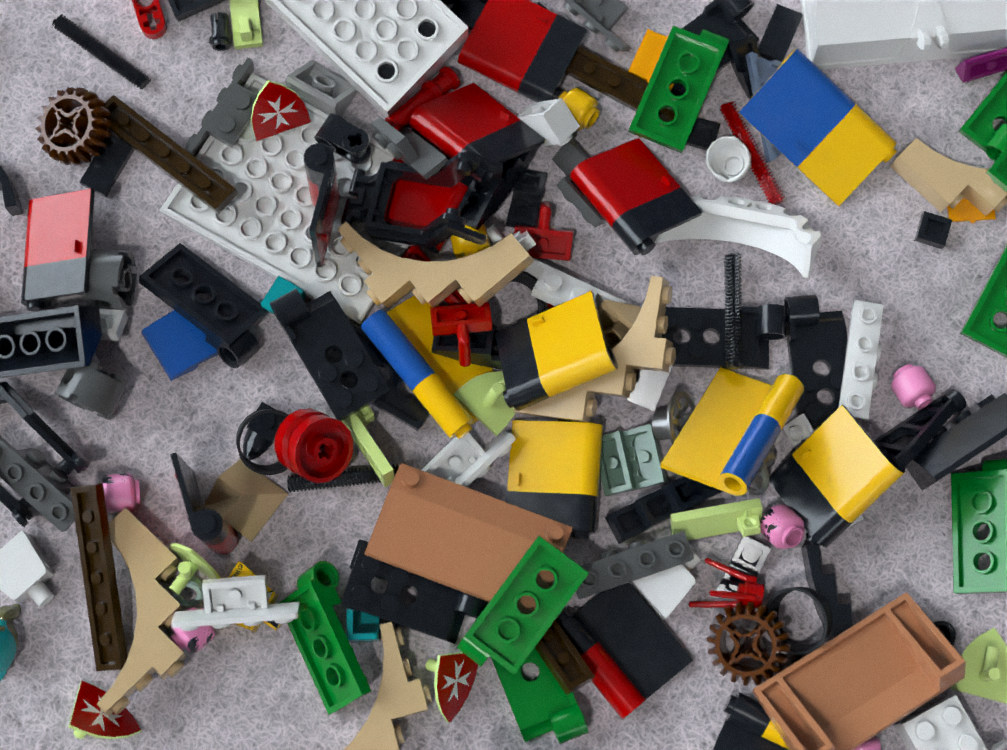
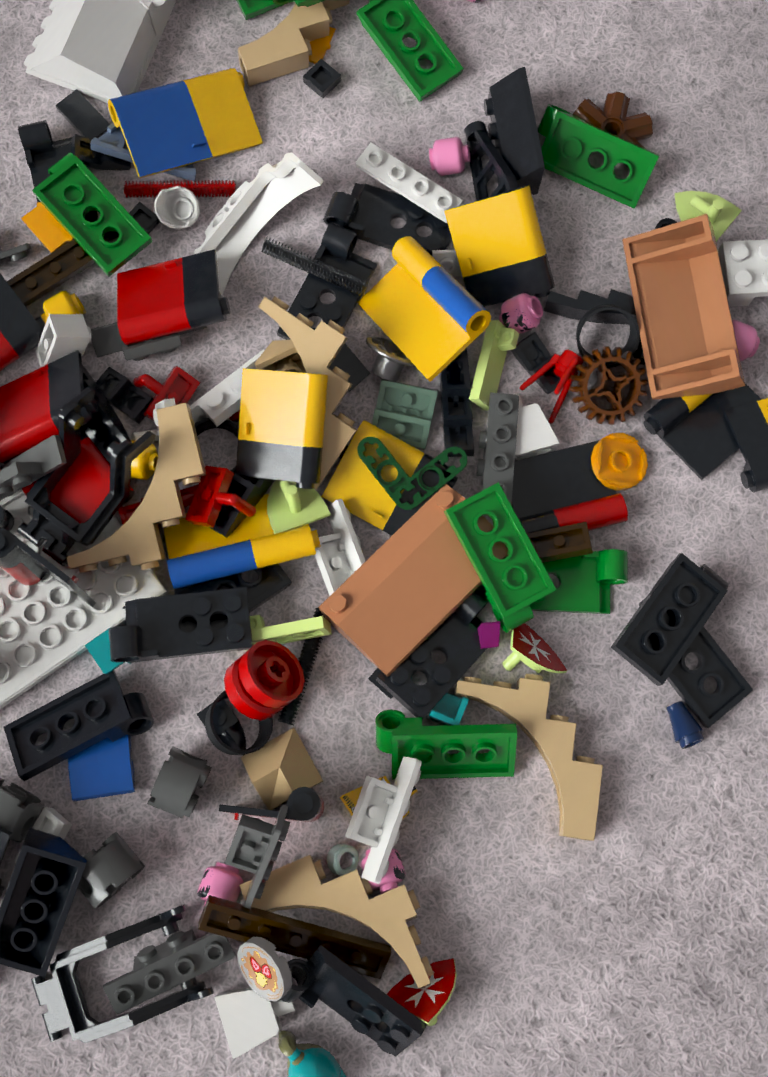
camera: 65 degrees left, 0 degrees up
yellowish green shield [169,543,220,595] -> none
none -> dark grey brick [147,746,212,819]
none -> dark grey bracket [224,804,290,909]
none -> light grey tile [237,937,292,1002]
none -> black hinge [280,945,427,1057]
none -> dark green beam [357,437,468,510]
none -> magenta piece [477,621,500,649]
none -> light orange tile [591,433,648,491]

